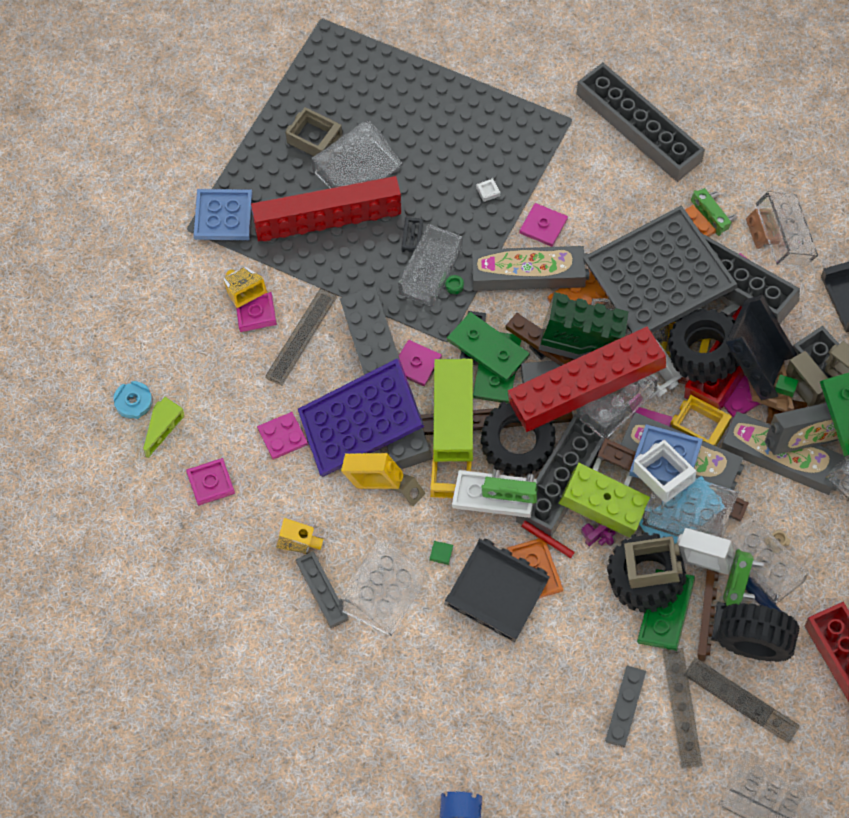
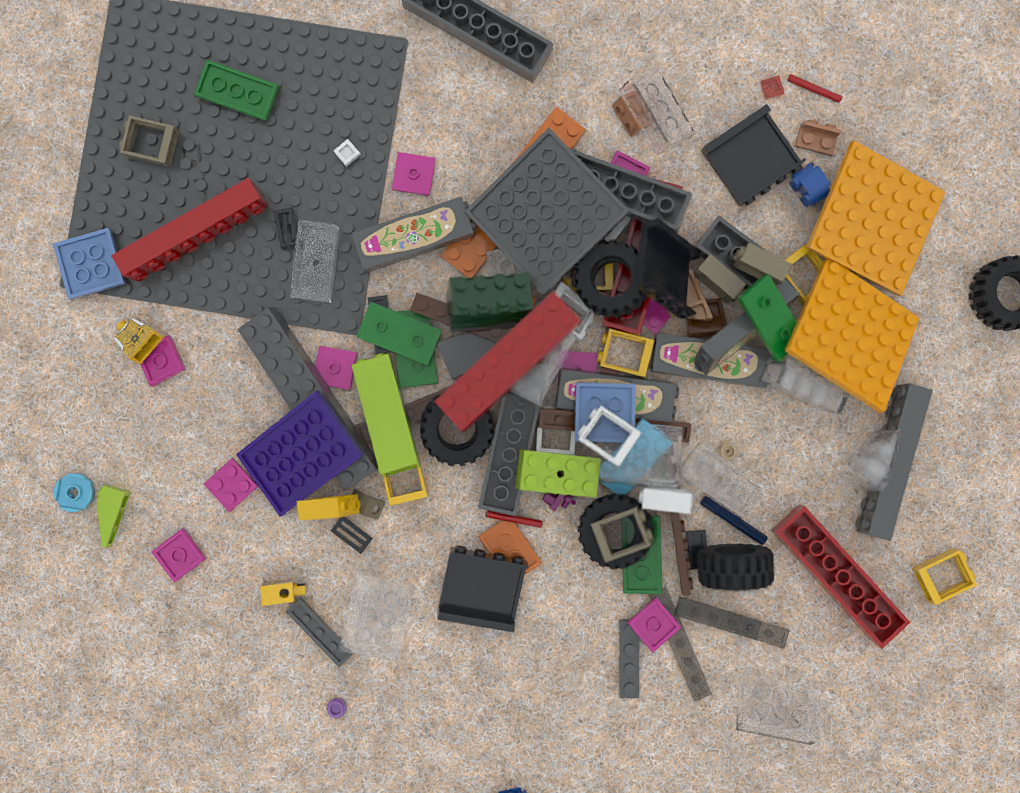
camera: 20 degrees left, 25 degrees up
clear smoke tile [265,288,337,386] -> none
clear slope [311,119,403,188] -> none
green tile [430,541,453,565] -> none
green tile [445,275,464,294] -> none
white plate [452,470,537,518] -> none
bright green piece [481,470,537,504] -> none
bright green piece [691,188,737,236] -> none
bright green piece [723,549,764,606] -> none
green tile [775,375,799,397] -> none
none -> green plate [193,59,280,122]
none -> medium lavender plate [327,698,346,718]
none -> black tile [331,517,373,554]
none -> dark pink plate [627,597,681,653]

